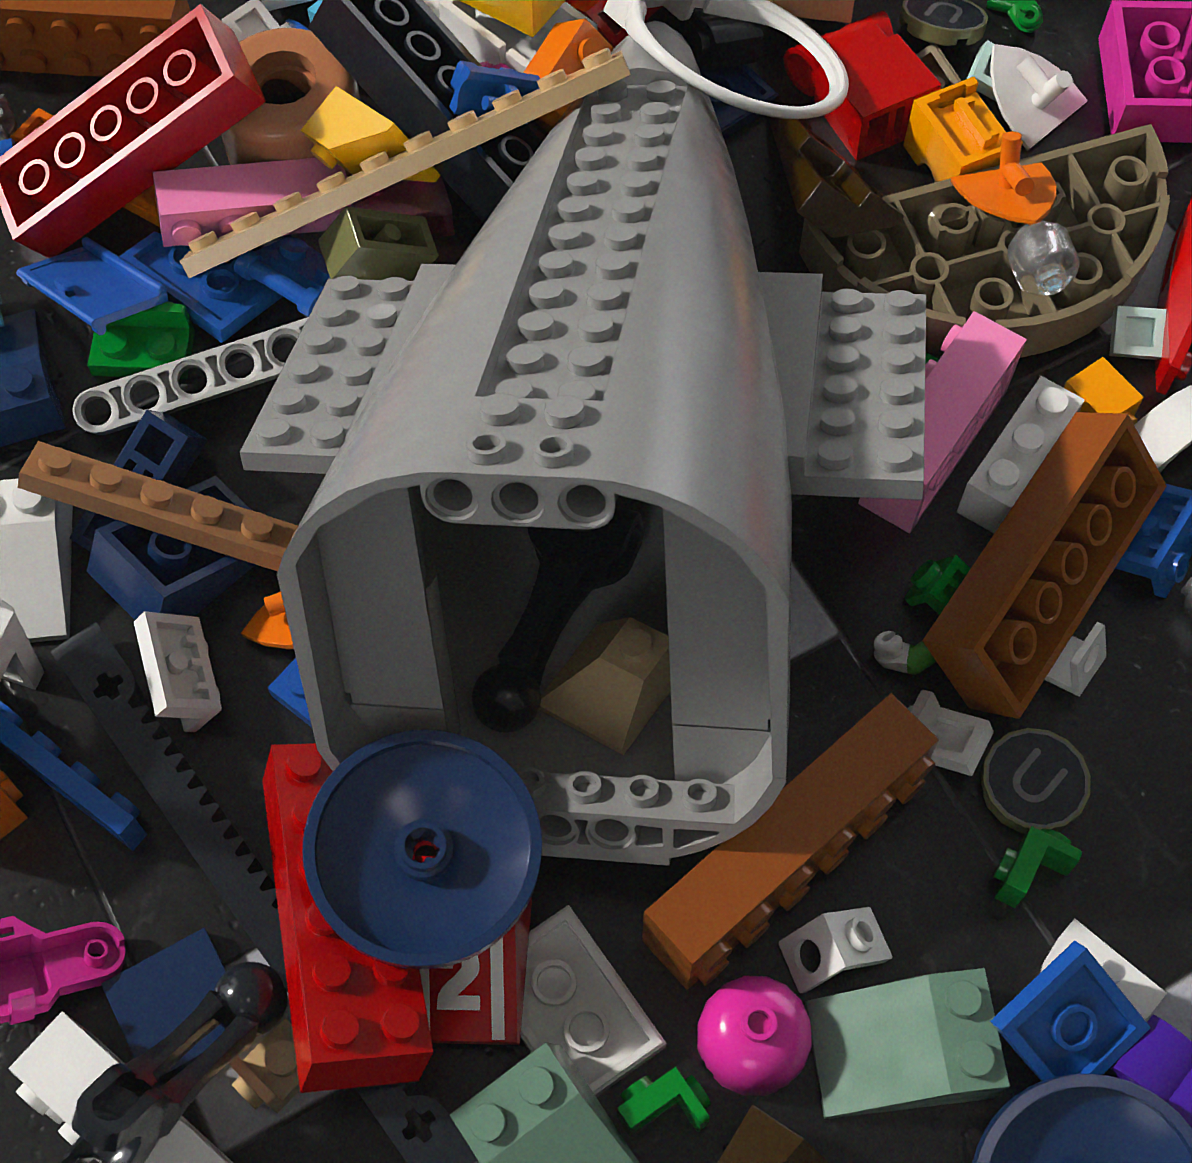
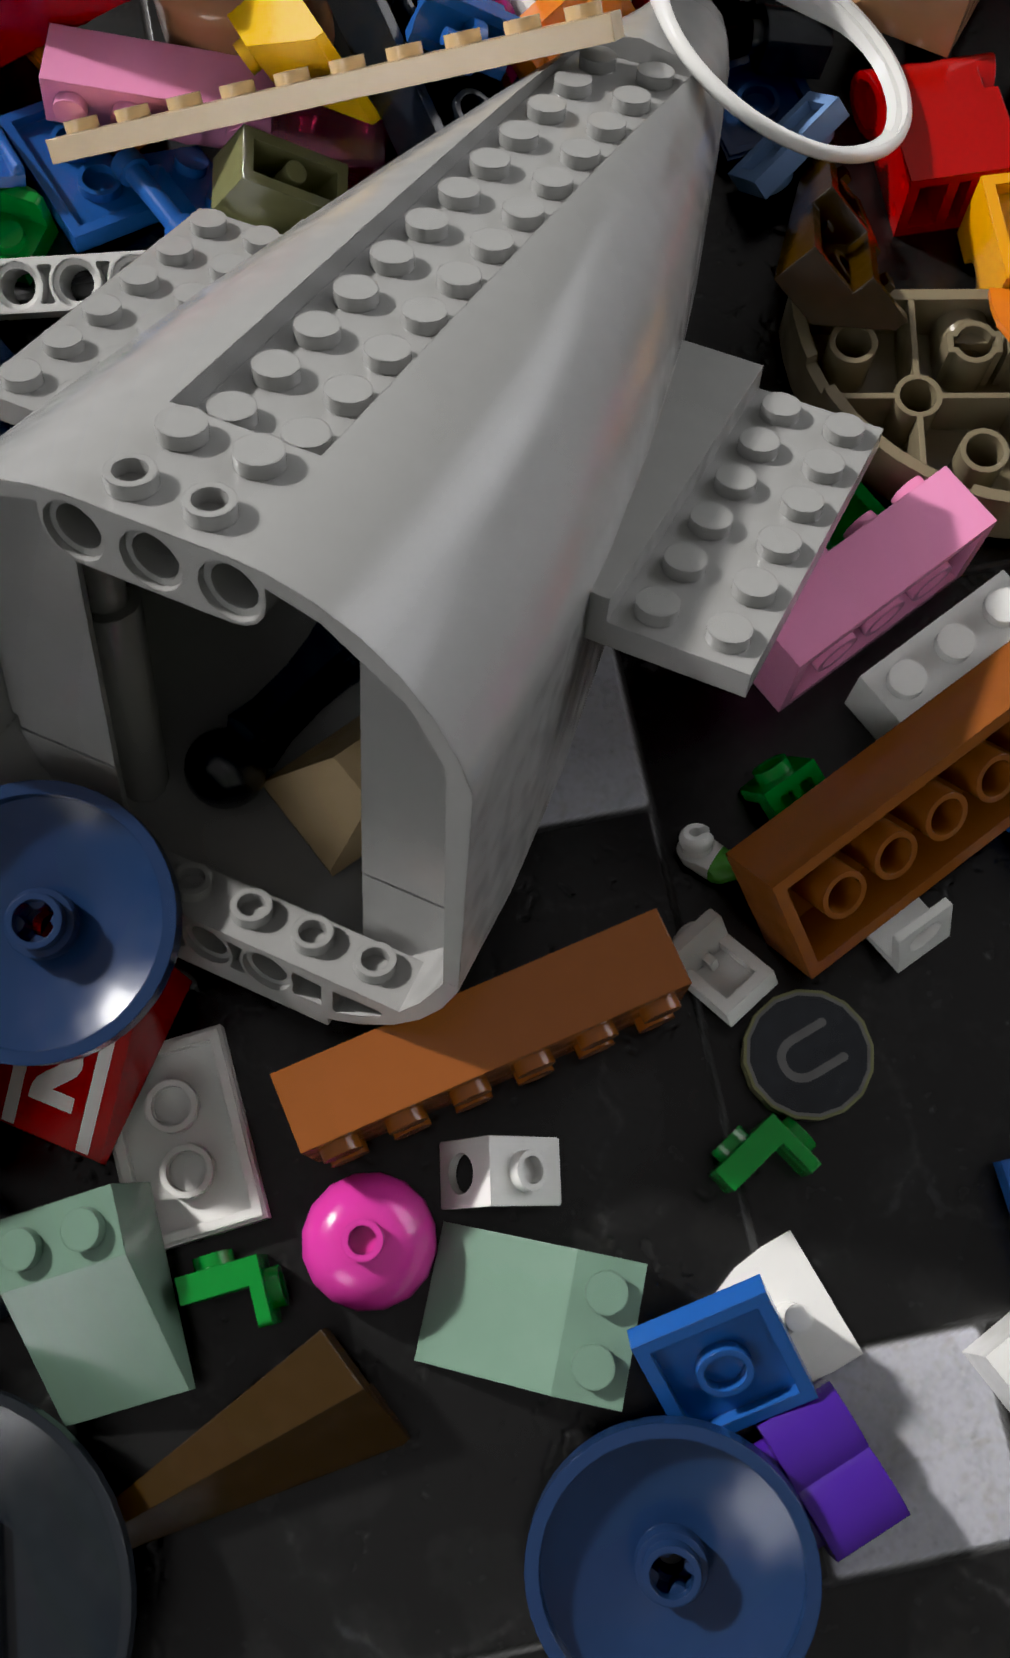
camera: 20 degrees right, 10 degrees up
none -> medium blue plate [728,91,850,200]

